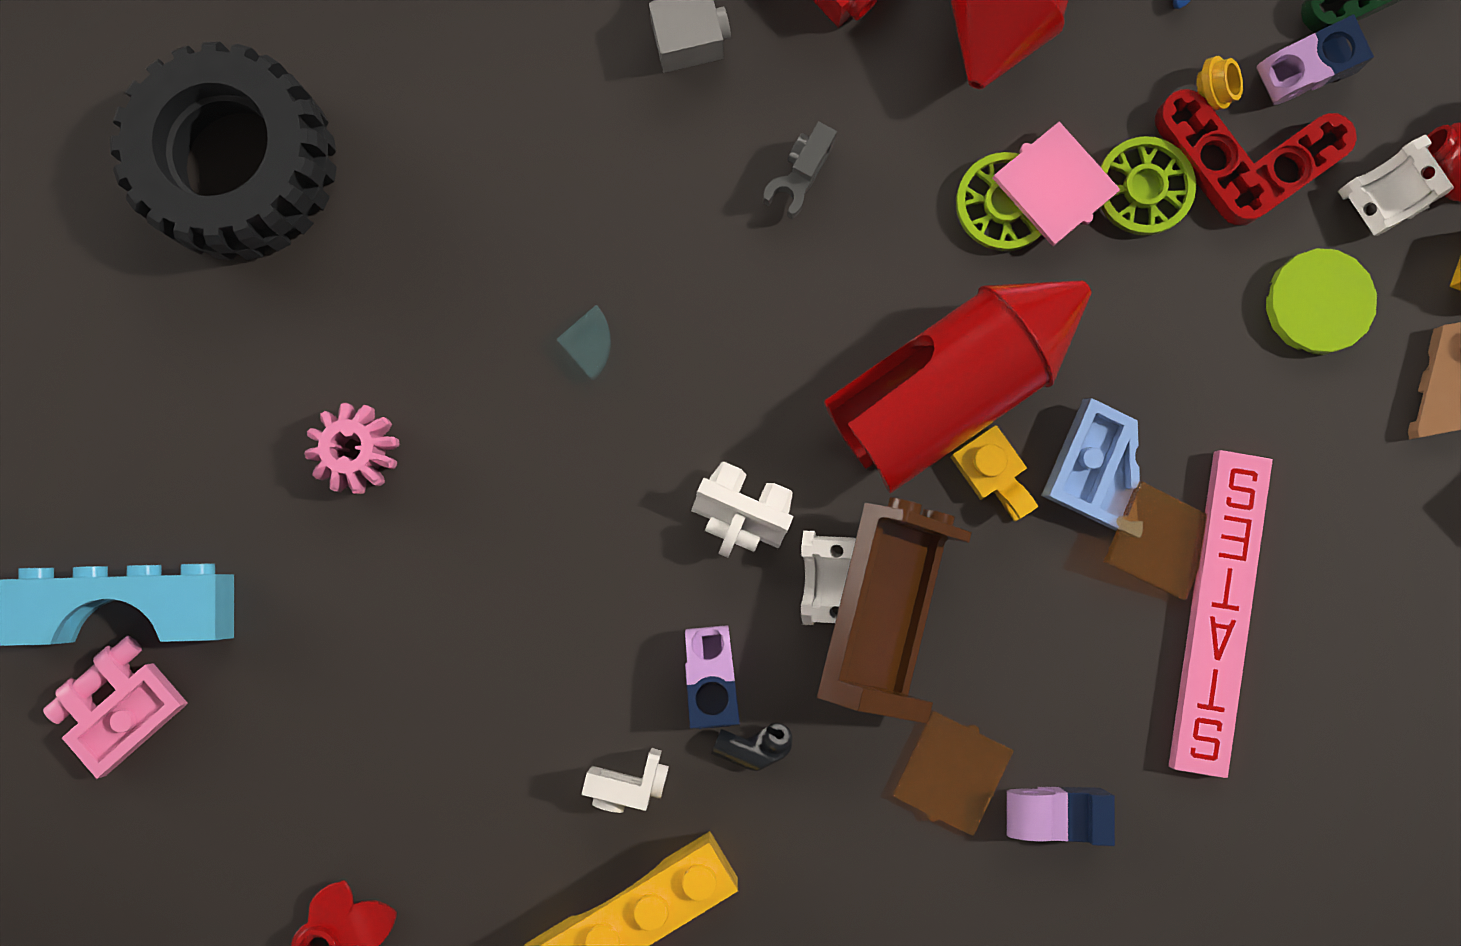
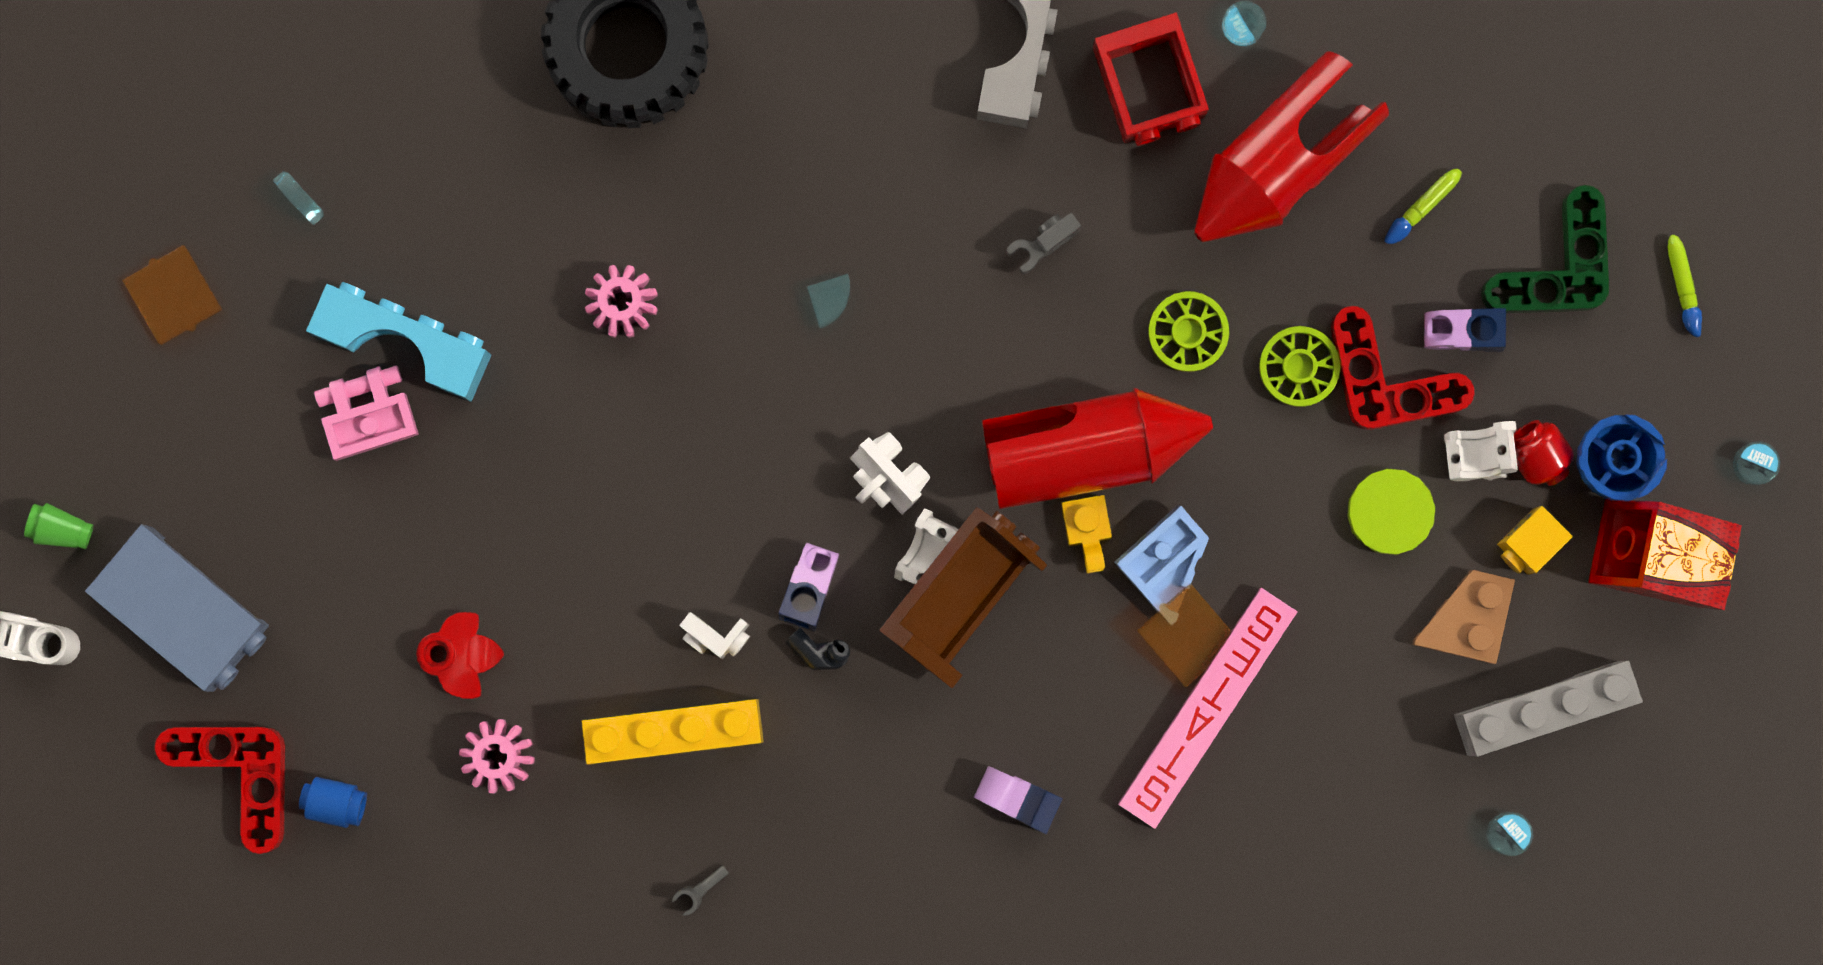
camera: 25 degrees right, 0 degrees up
clear orange piece [892,710,1014,836] -> none
bright pink piece [992,121,1120,246] -> none
yellow plate [1197,56,1243,110] -> none

